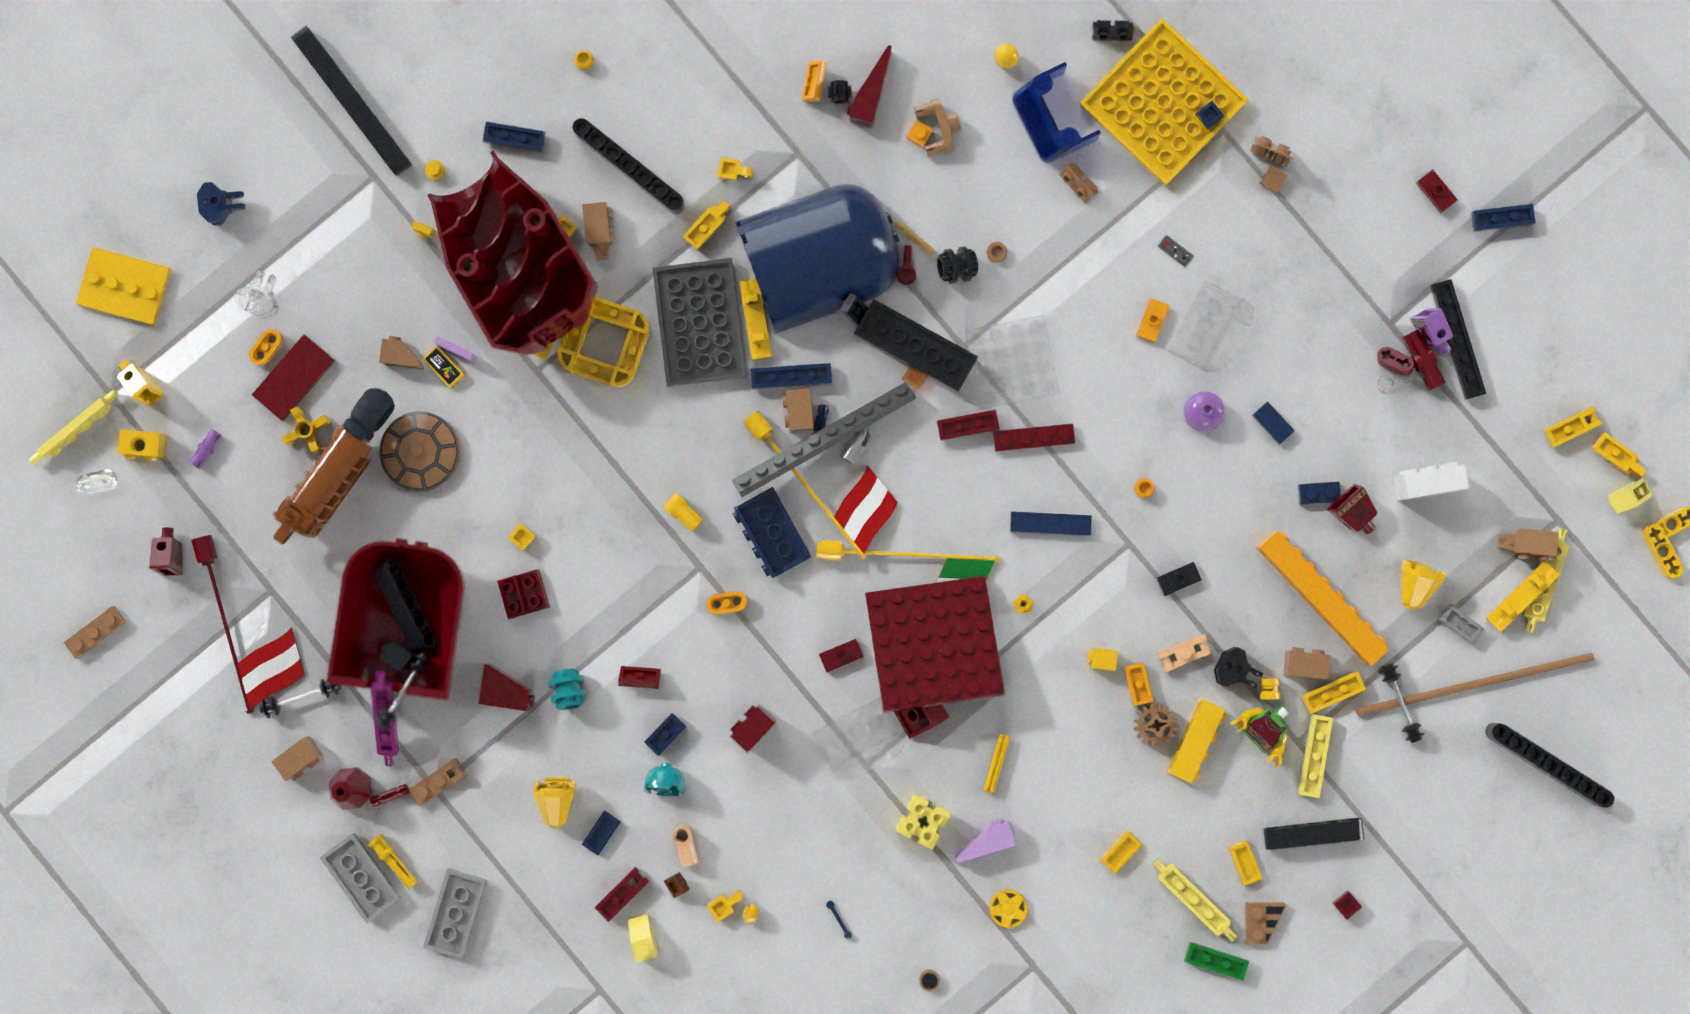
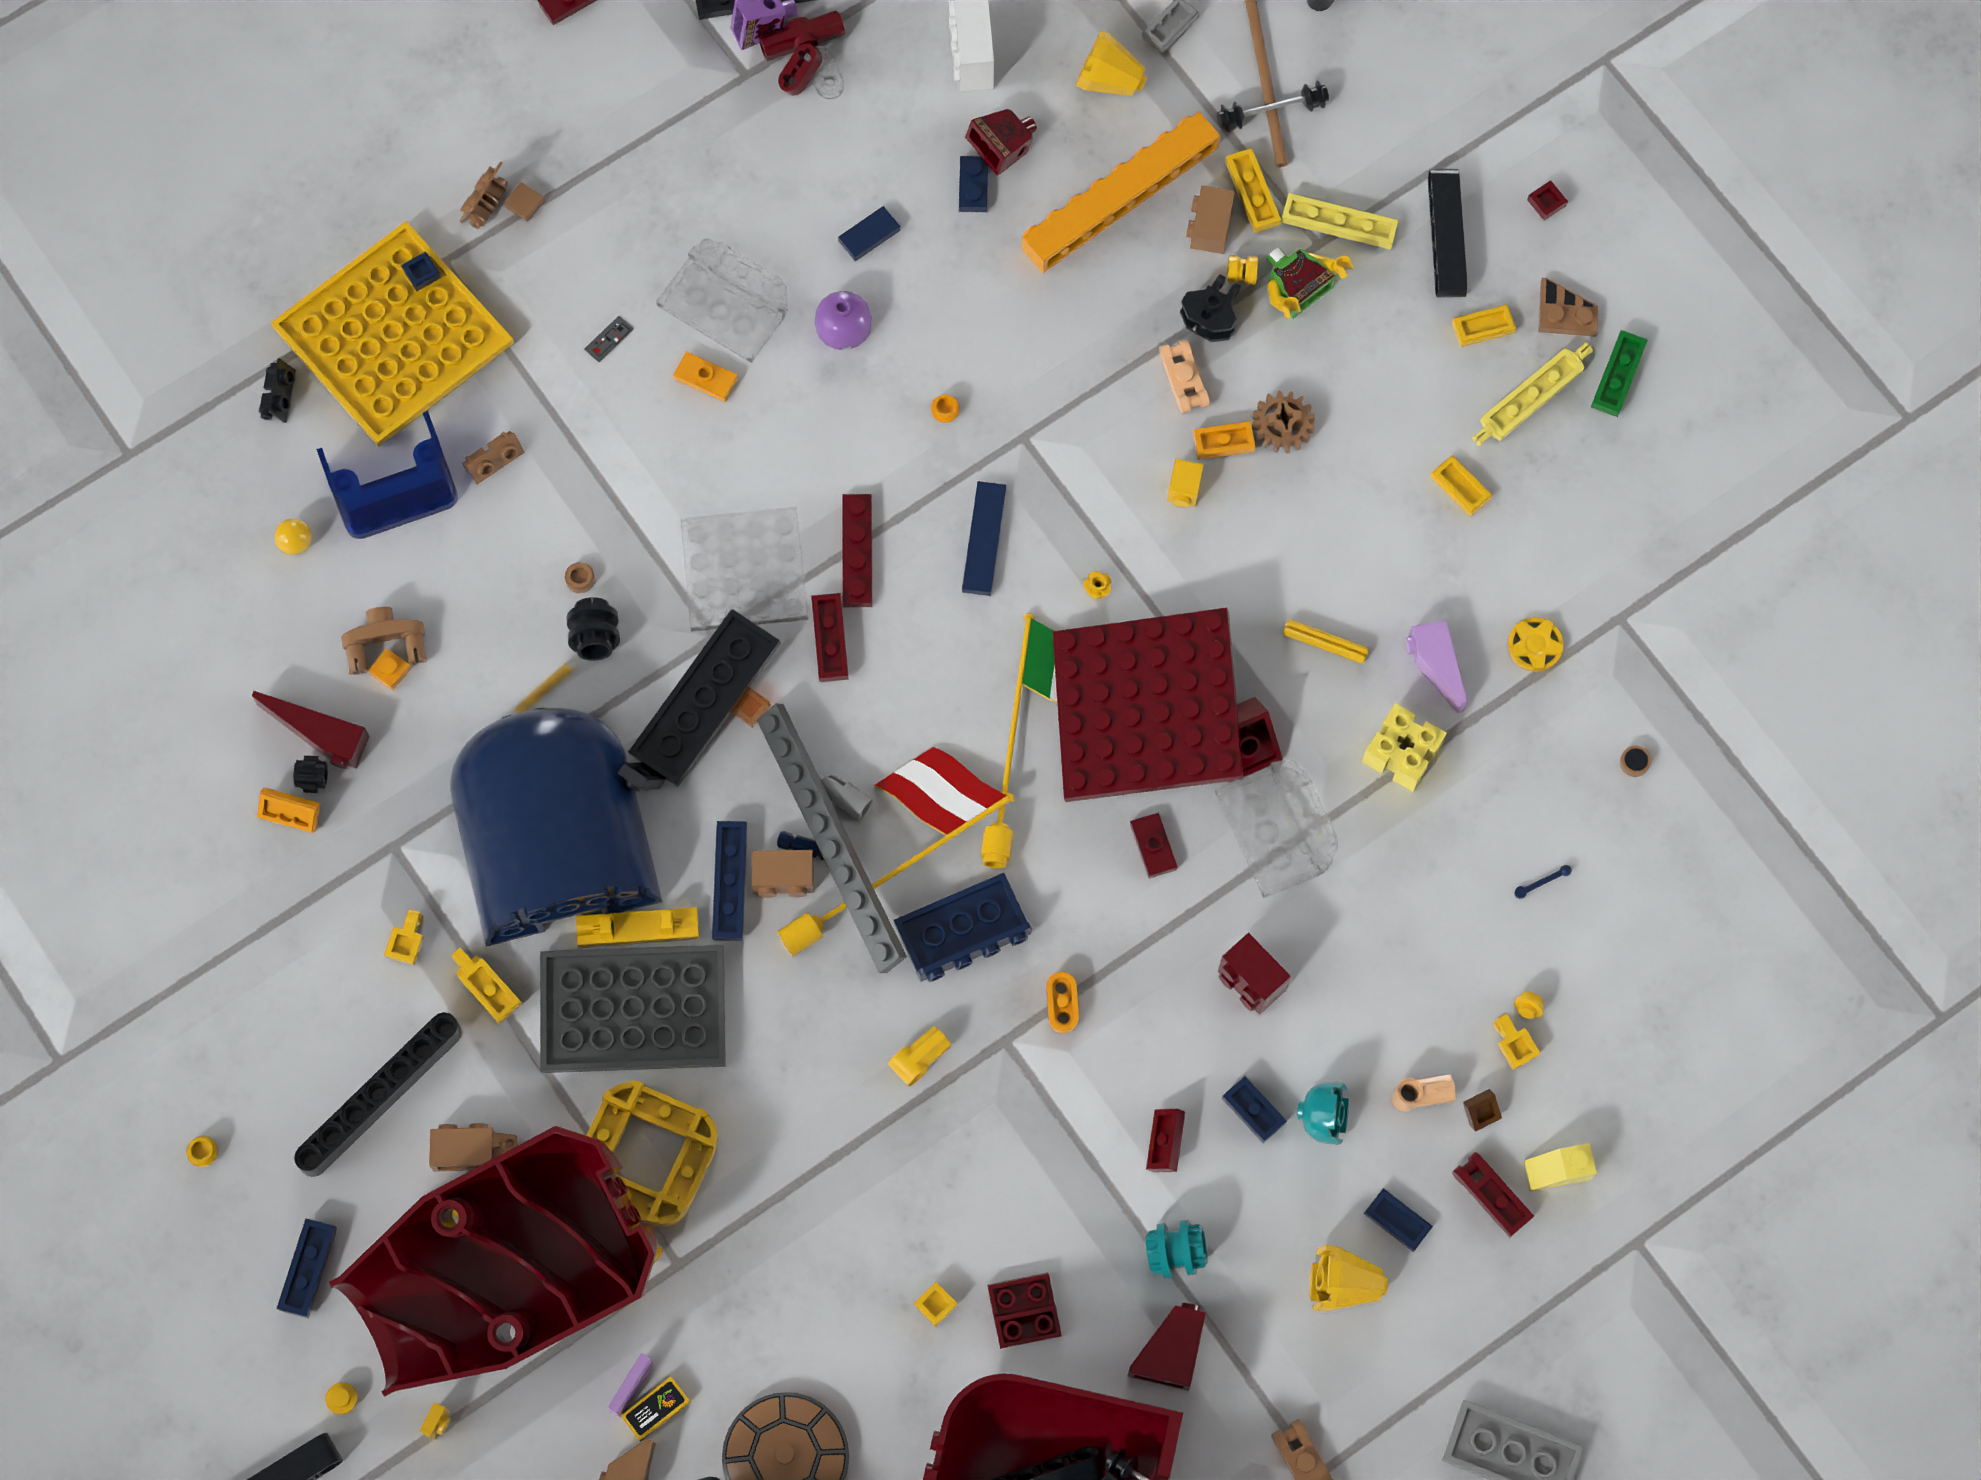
camera: 90 degrees left, 15 degrees down
dark red plate [896,245,916,285] -> none
black plate [1156,562,1202,596] -> none
yellow brick [1167,698,1226,784] -> none

